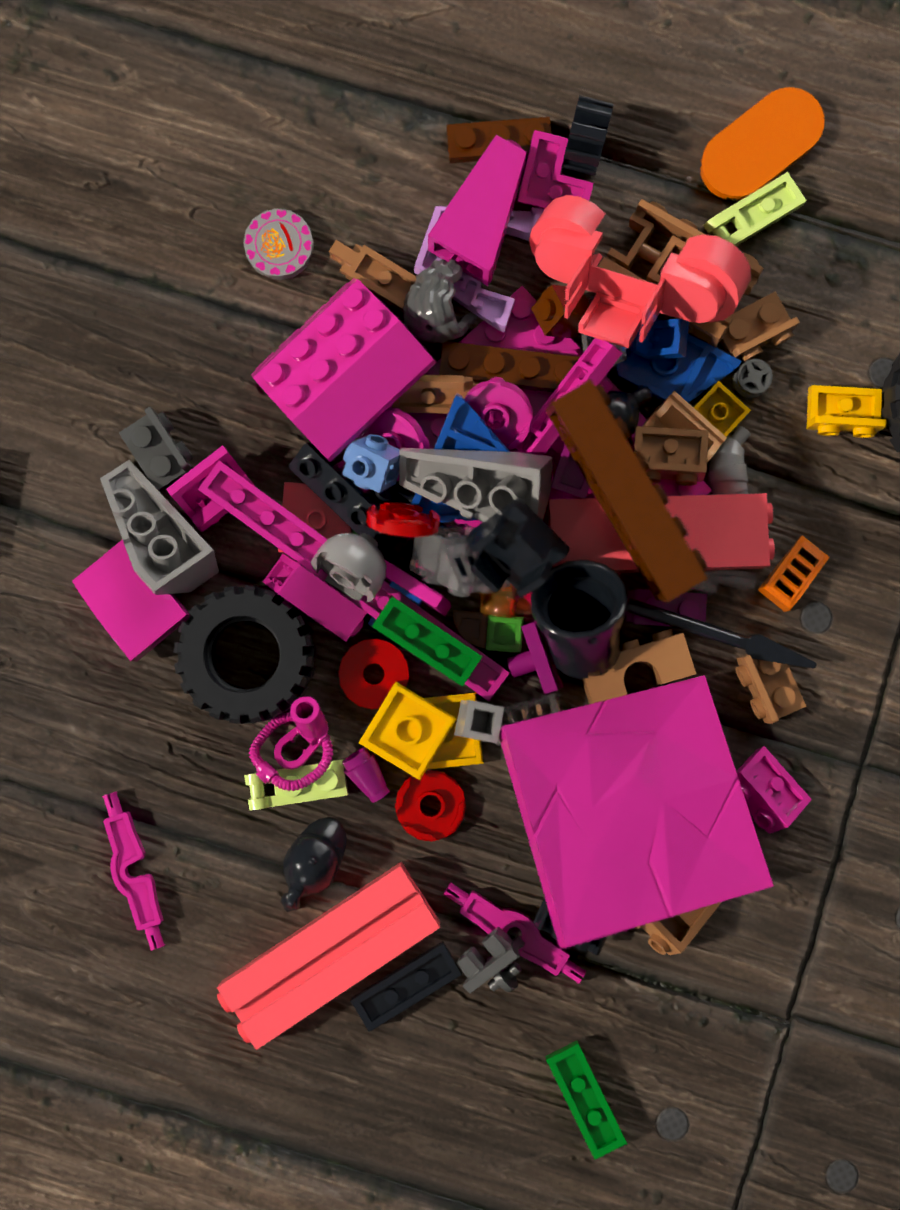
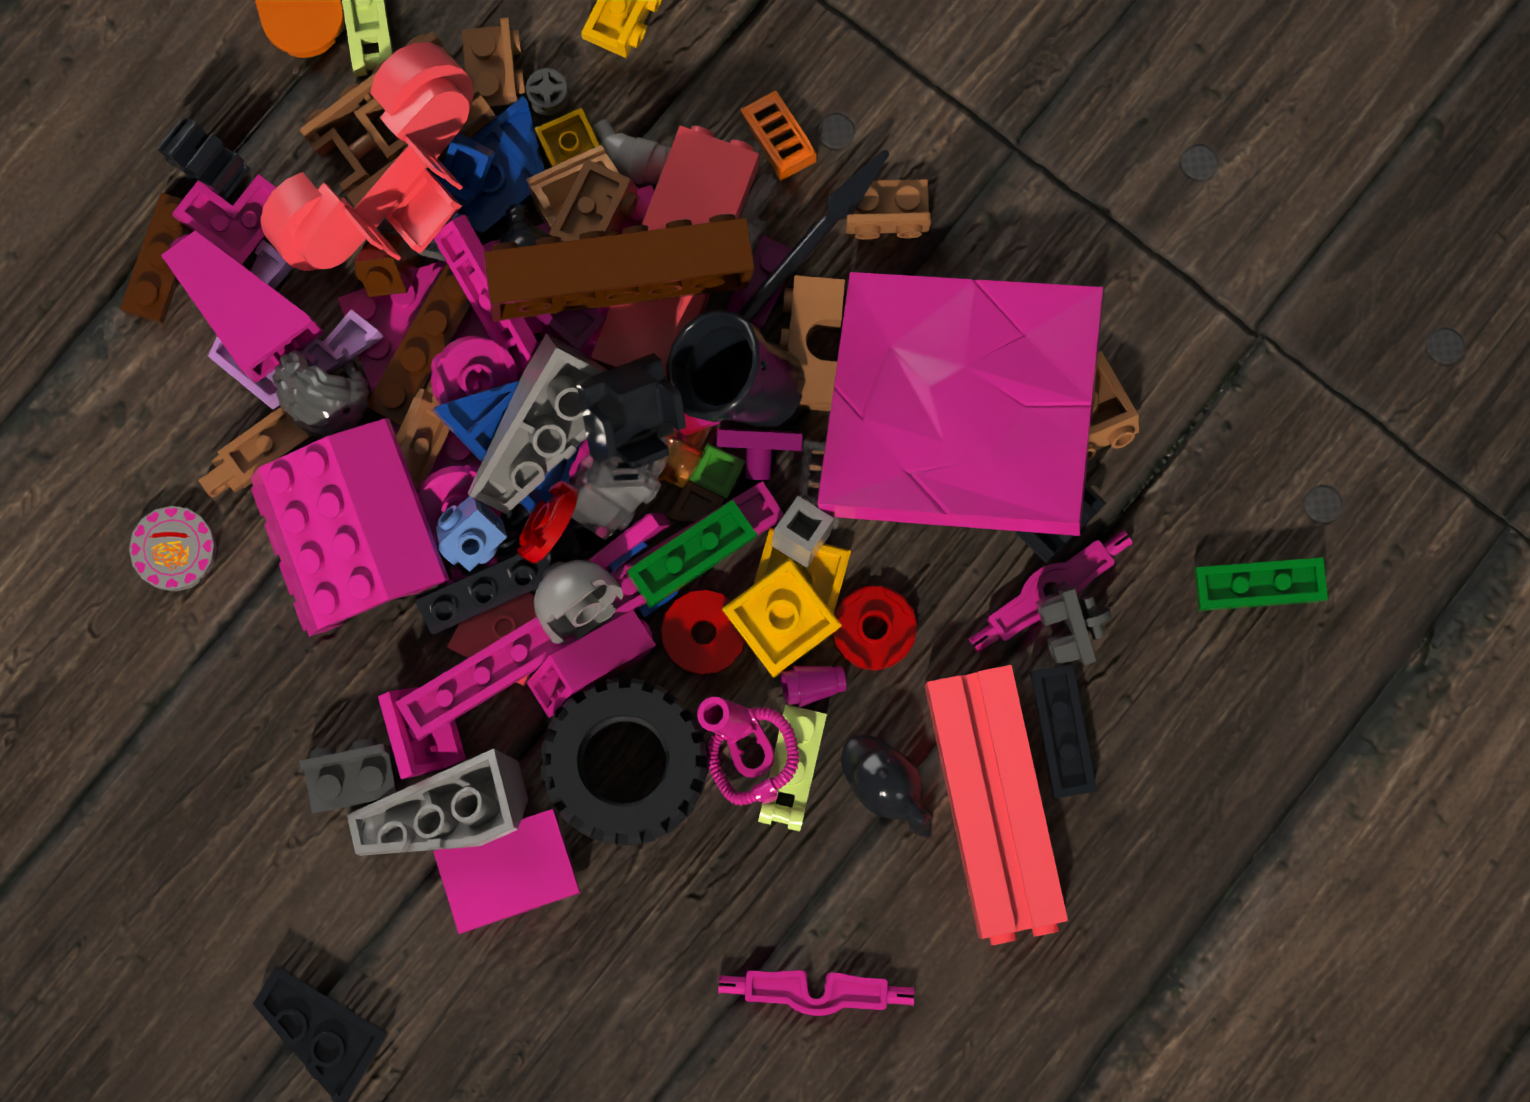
camera: 65 degrees left, 5 degrees down
dark pink bracket [736,746,812,834] -> none

